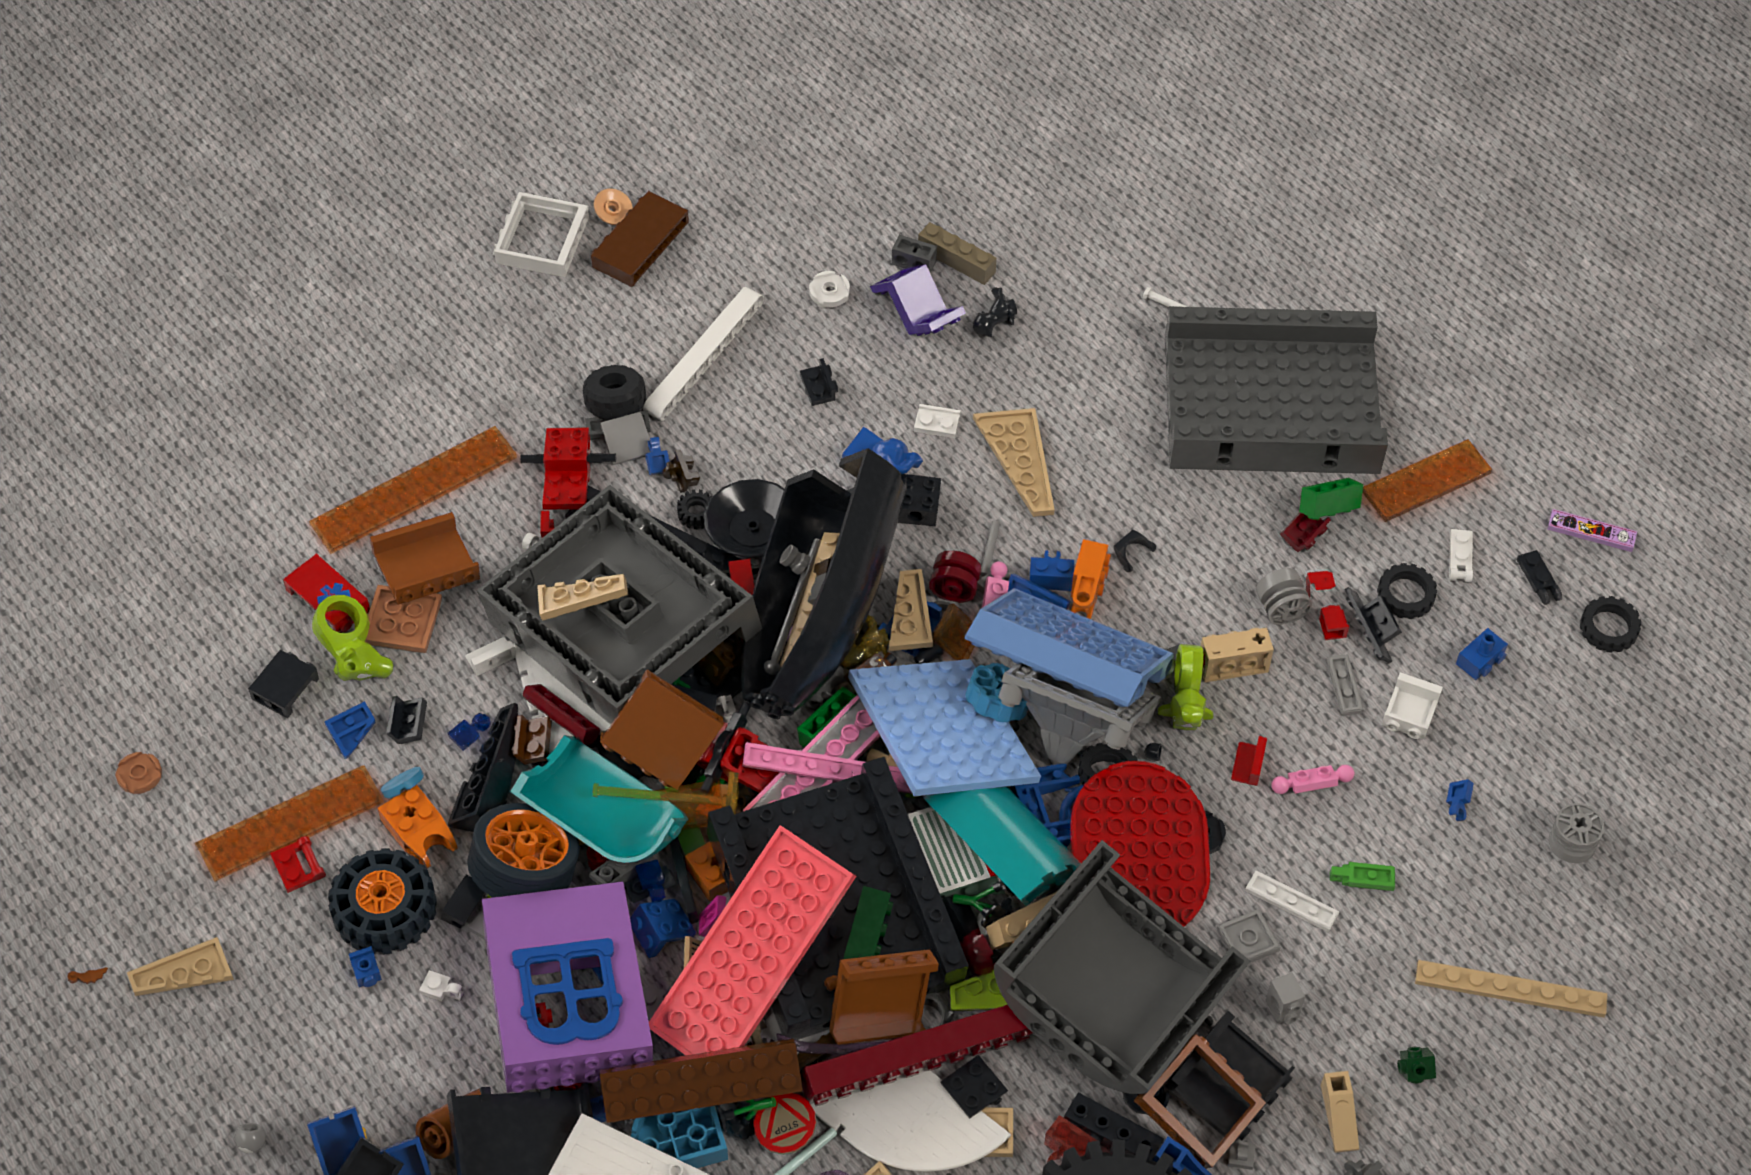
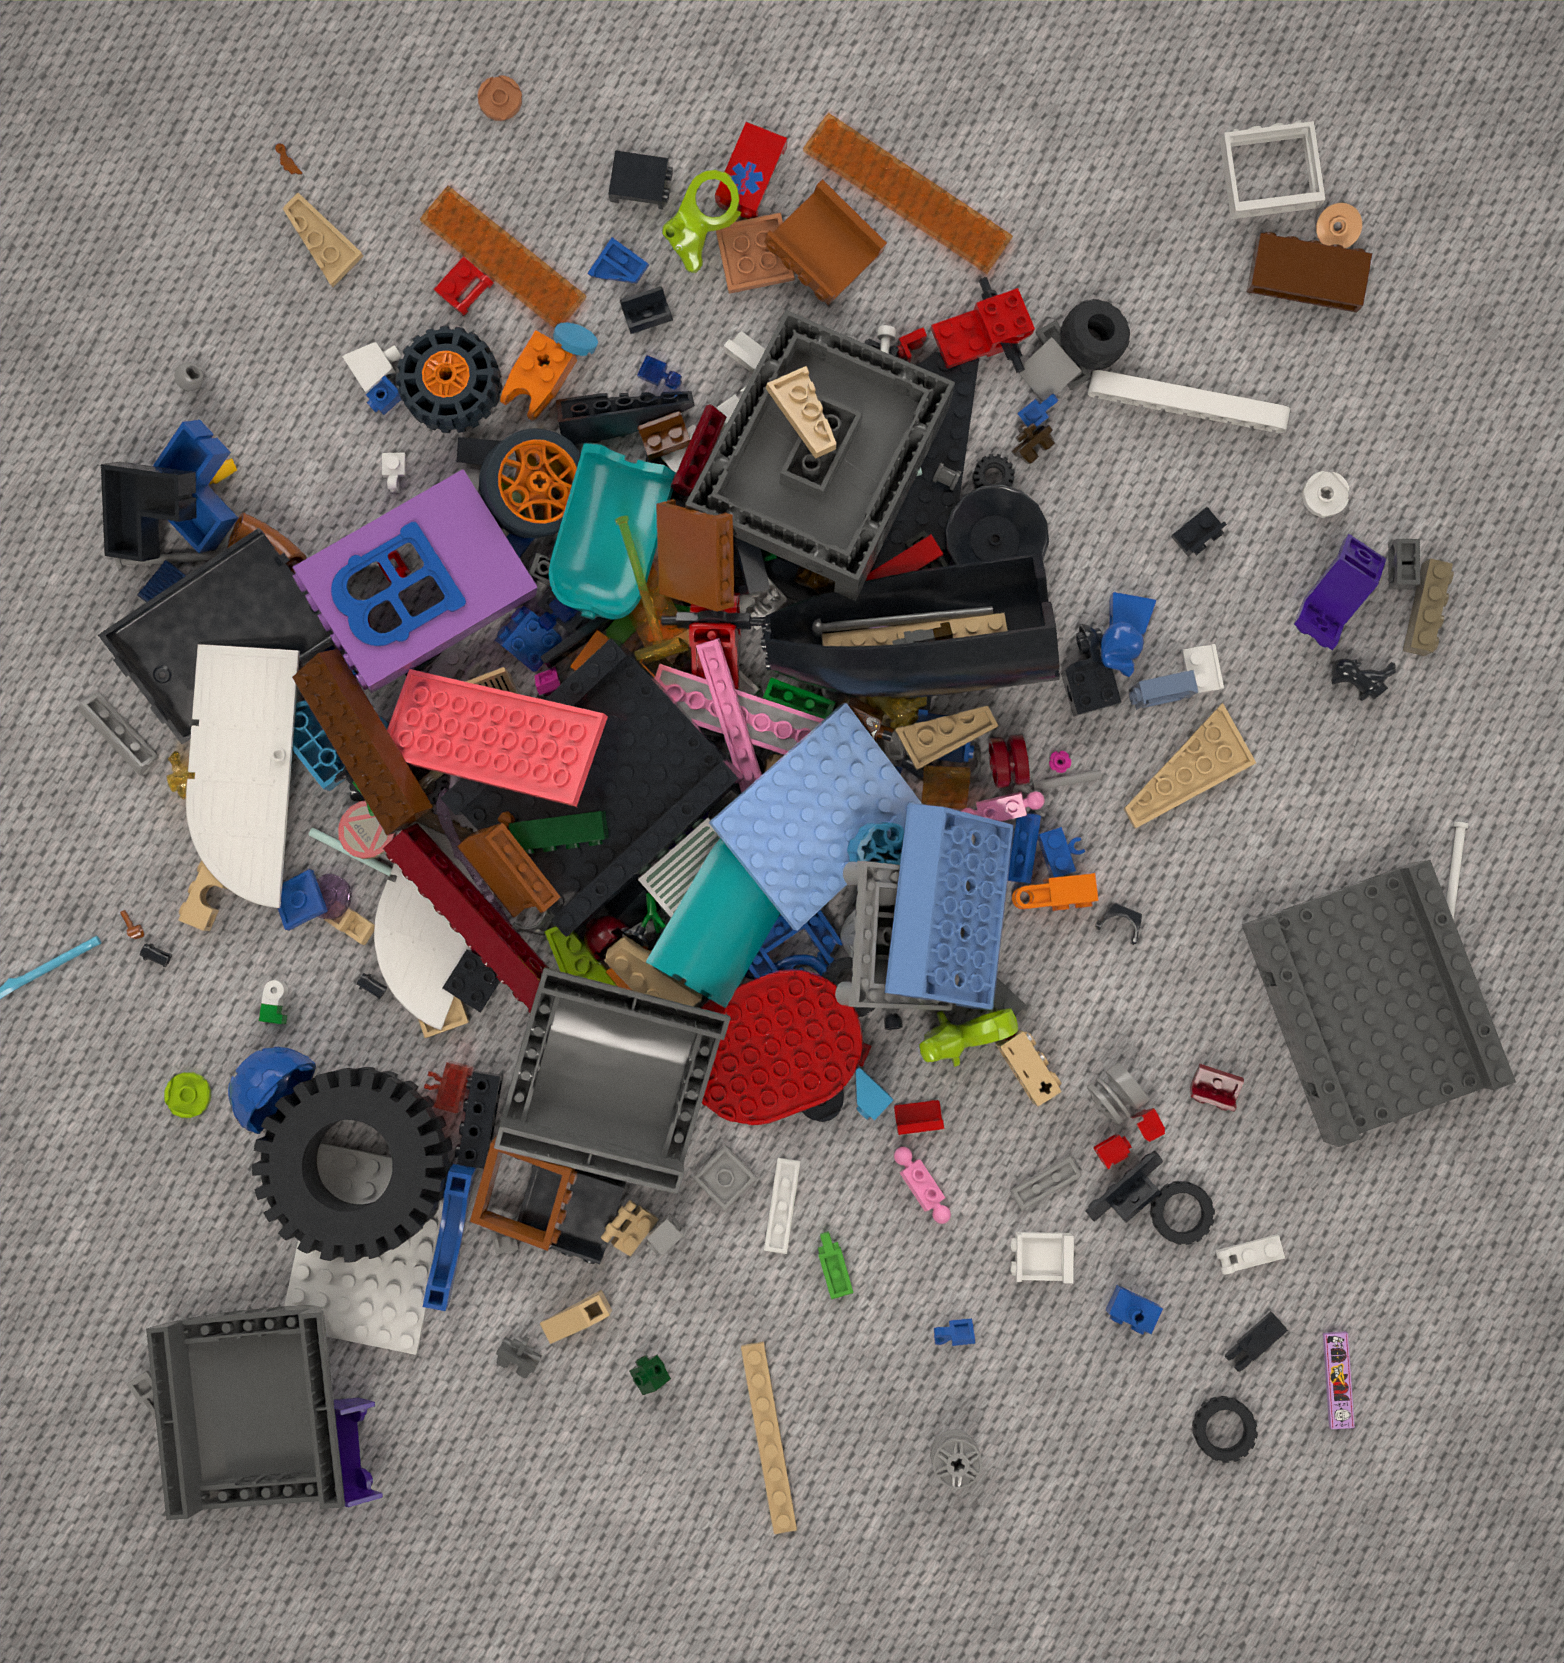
camera: 75 degrees right, 30 degrees up
light grey wheel [780,545,810,575] -> none
green brick [1299,478,1364,520] -> none
clear orange plate [1363,439,1492,522] -> none
none -> white torso [342,342,402,394]
none -> tan plate [601,1200,659,1256]
none -> dark azure slope [855,1066,893,1121]
none -> dark grey bush [933,462,962,490]
none -> dark pink plate [1049,751,1072,773]
none -> sand blue window [1129,670,1199,710]

